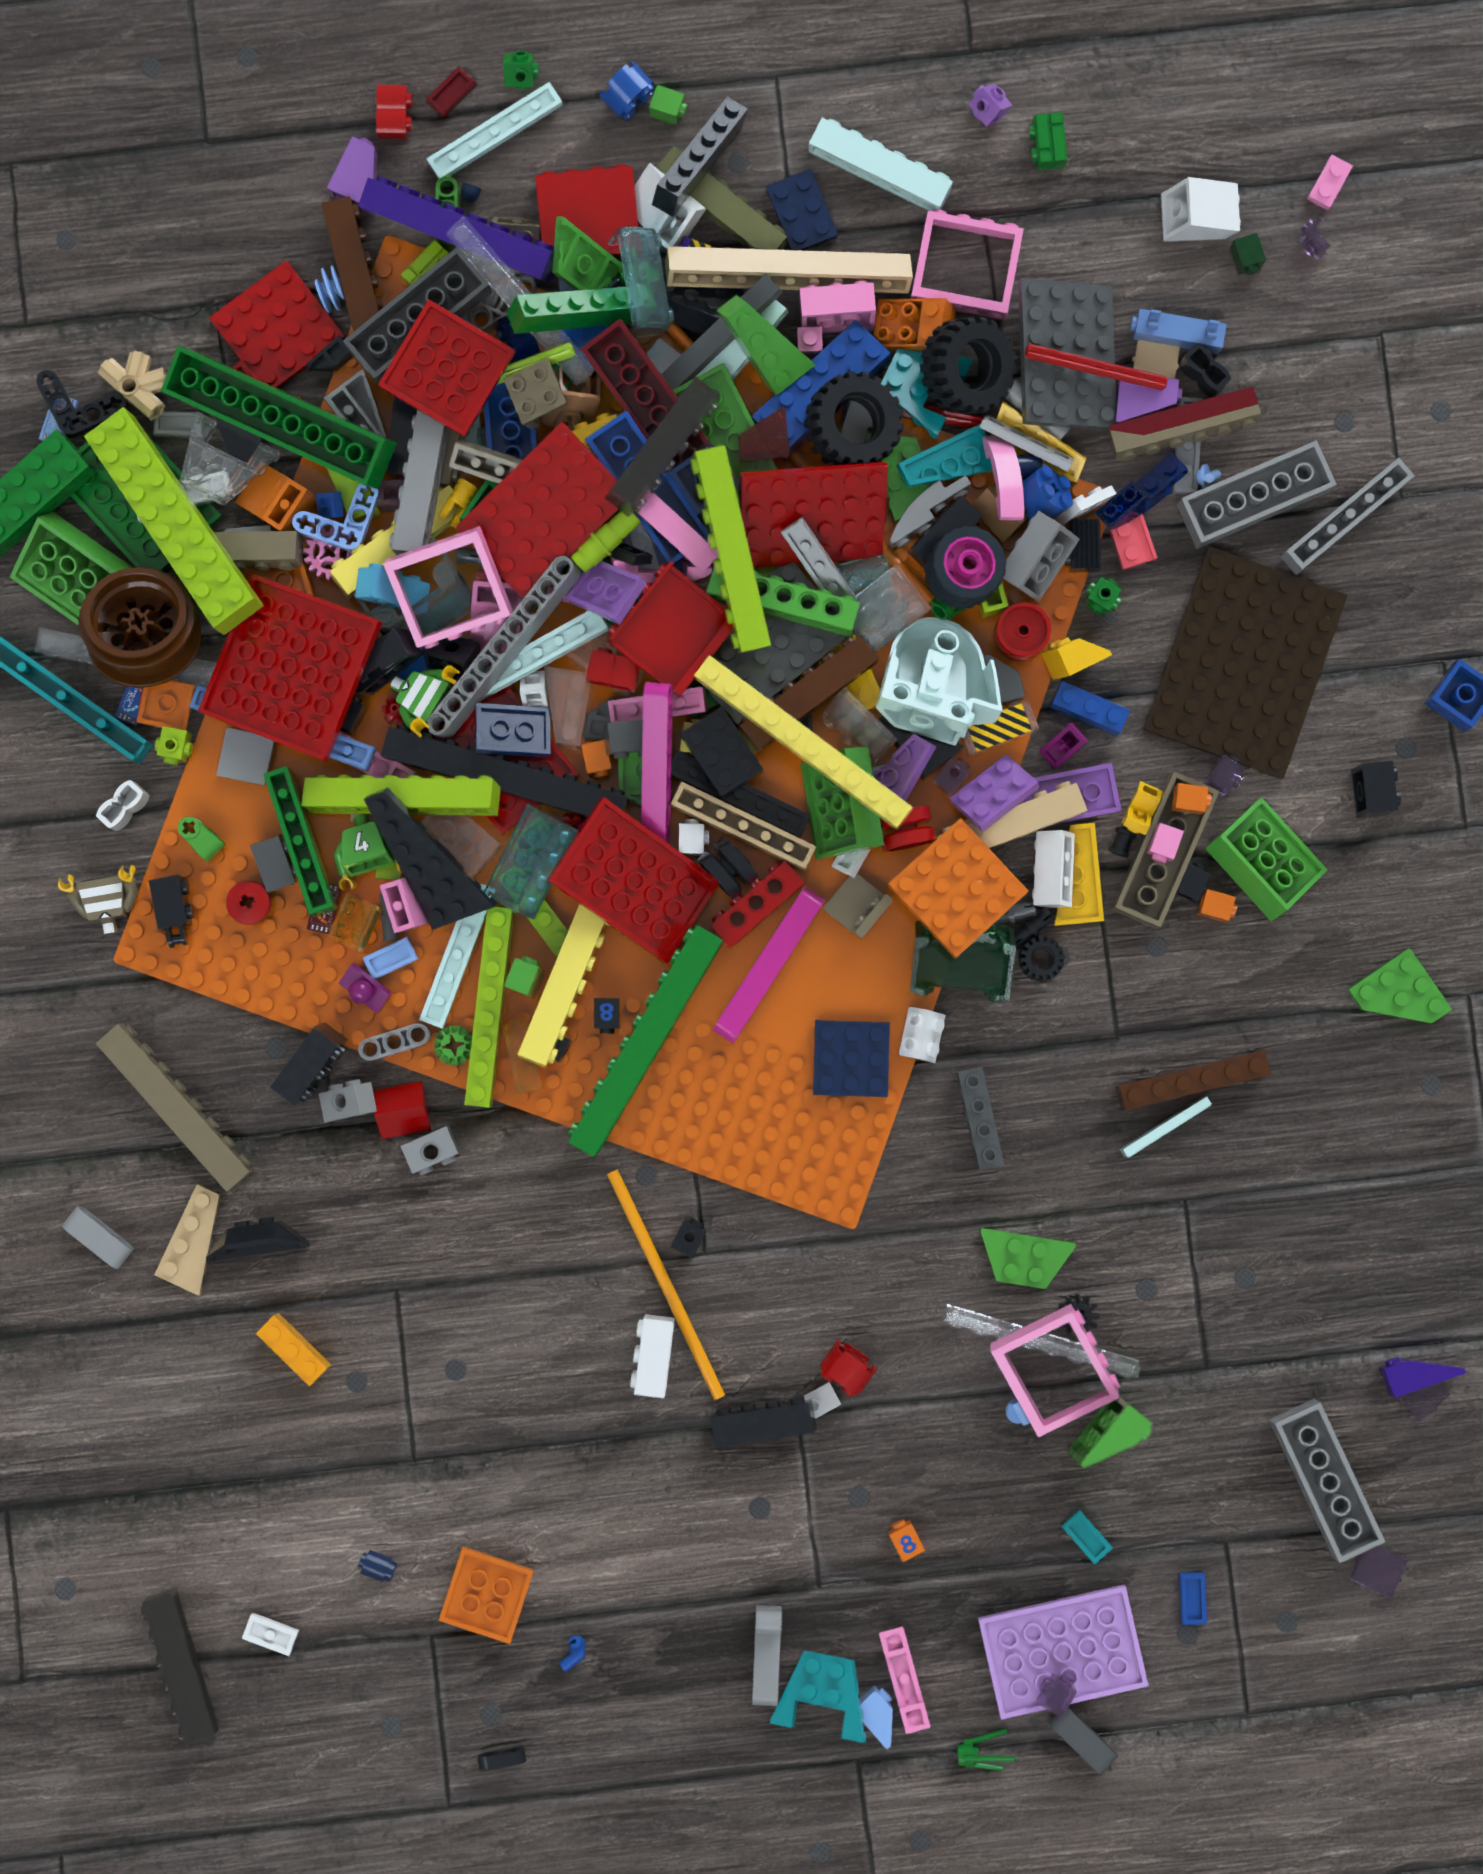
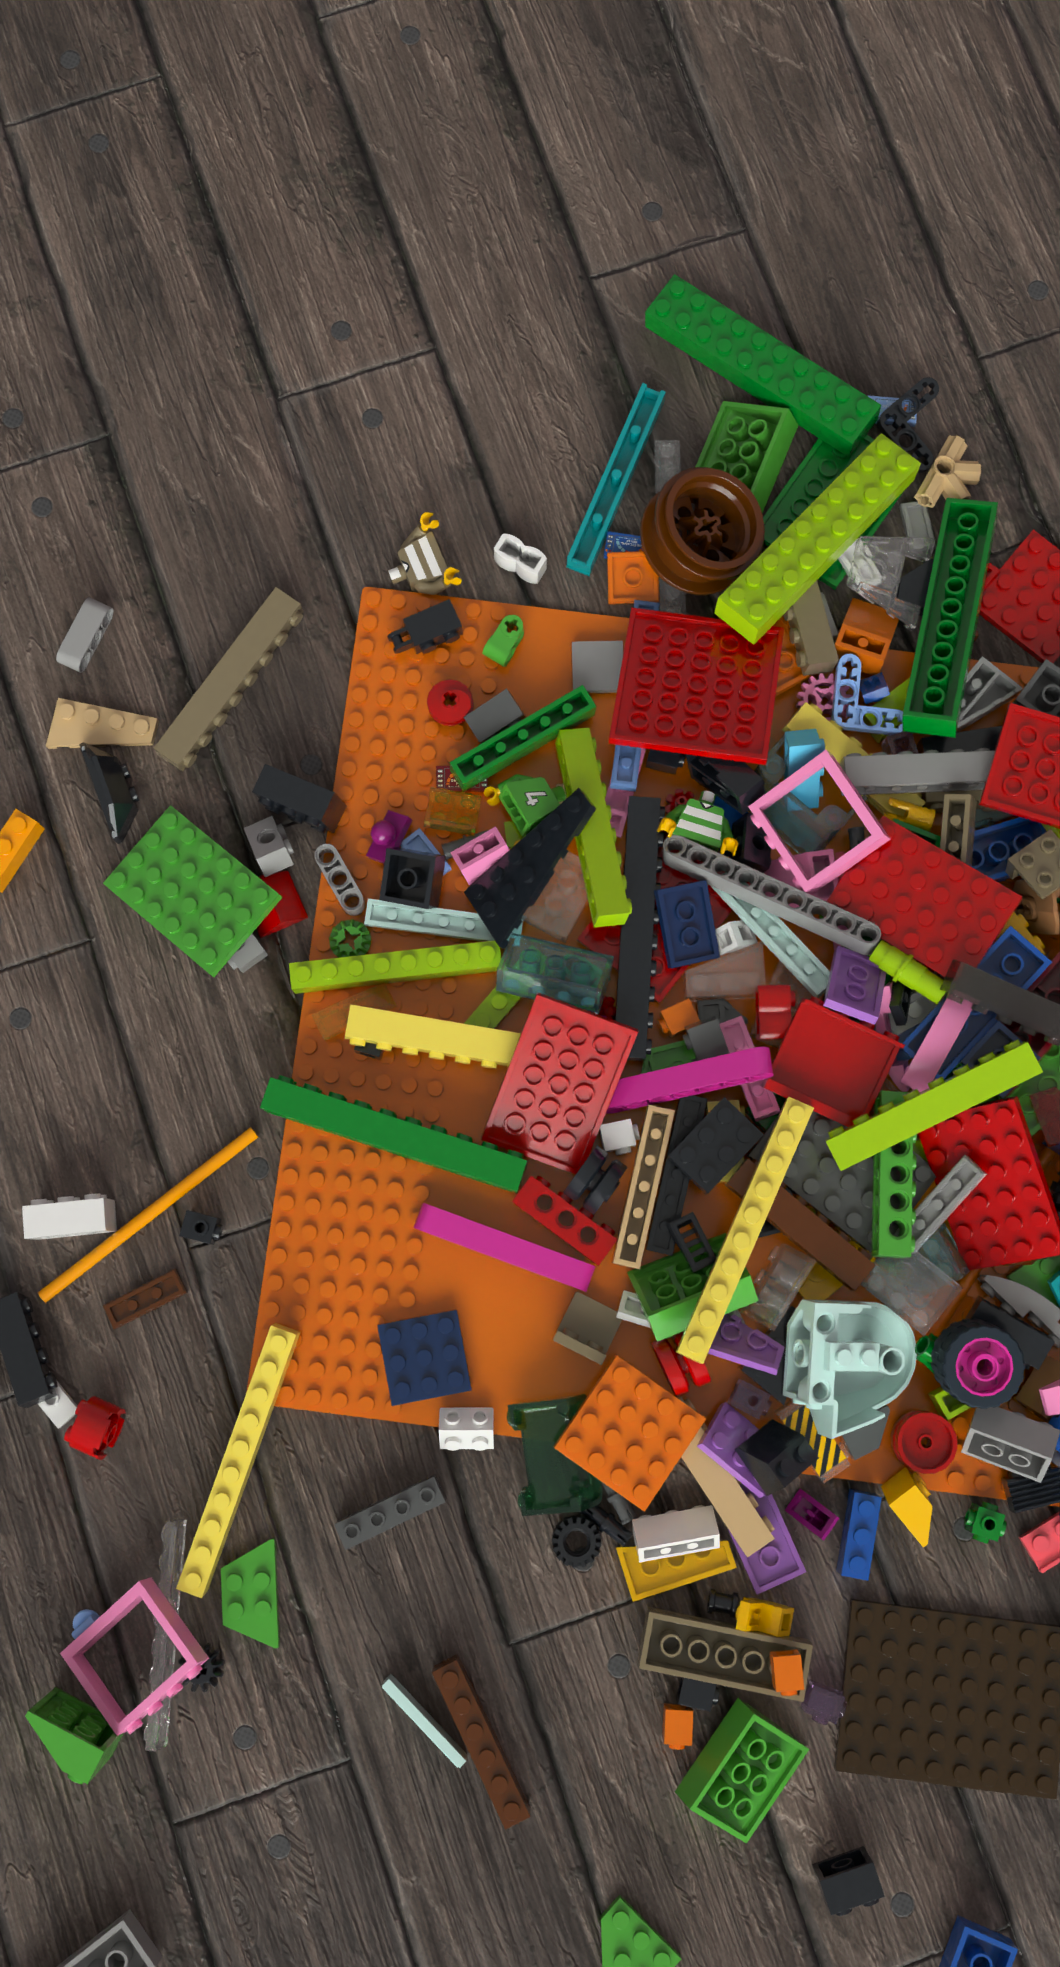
camera: 75 degrees right, 5 degrees down
lime brick [155,726,193,765] -> none
black tile [306,335,353,371] -> none
bright green brick [504,956,545,998] -> none
black brick [594,998,620,1034] -> none
bright pink brick [1147,823,1184,864] -> none
none -> bright green plate [103,805,283,977]
none -> reddish brown tile [103,1269,188,1330]
none -> light yellow brick [176,1323,301,1598]
none -> black brick [379,847,446,909]
none -> black slope [667,1212,716,1273]
none -> black slope [735,1419,819,1496]

